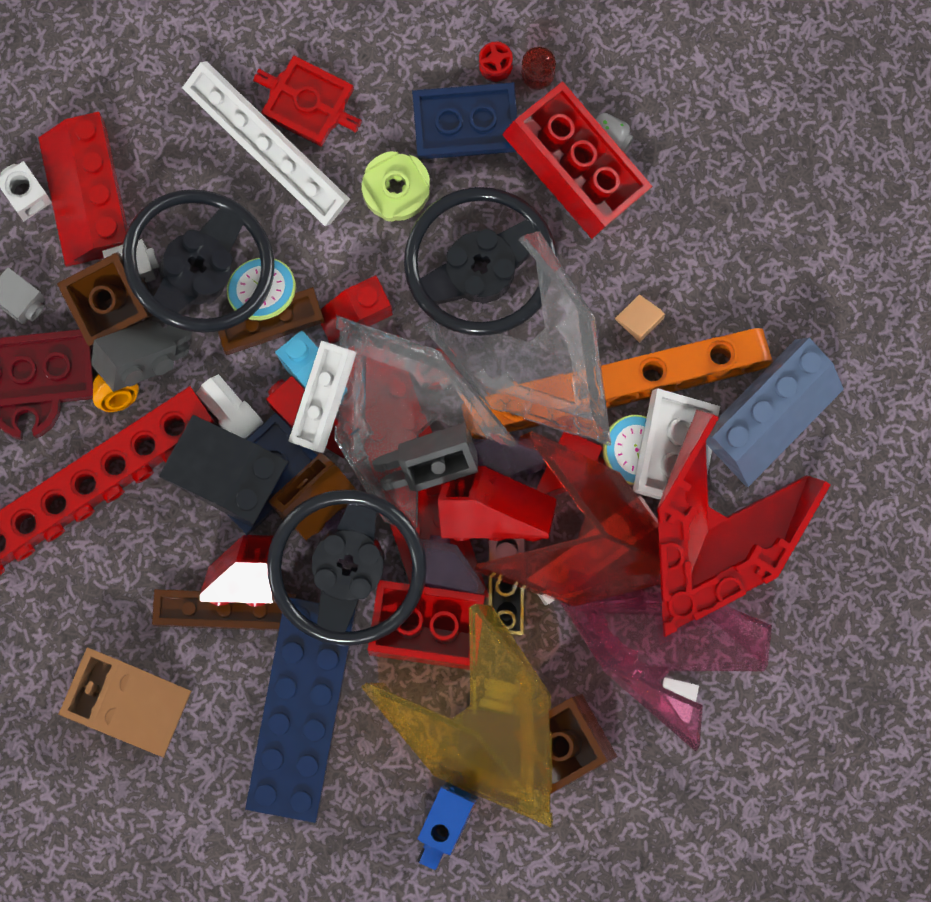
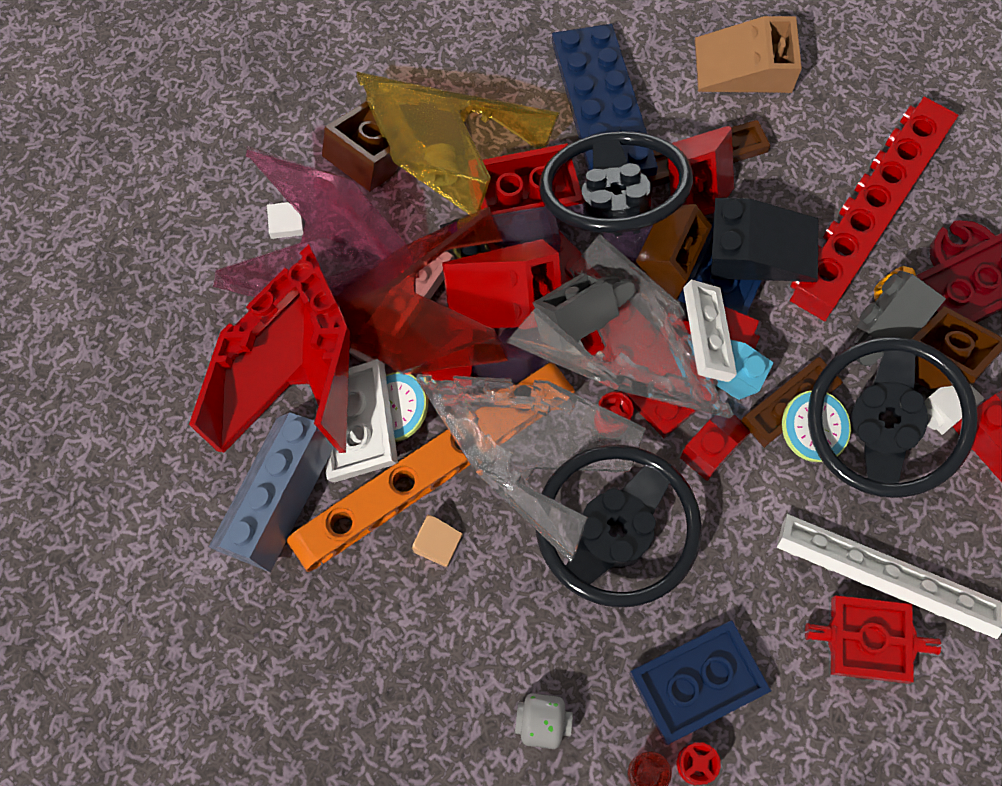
camera: 155 degrees right, 10 degrees down
white piece [196,374,264,439] -> none
yellowish green plate [362,151,430,222] -> none
blue torso [417,782,479,870] -> none
red slope [502,81,653,239] -> none

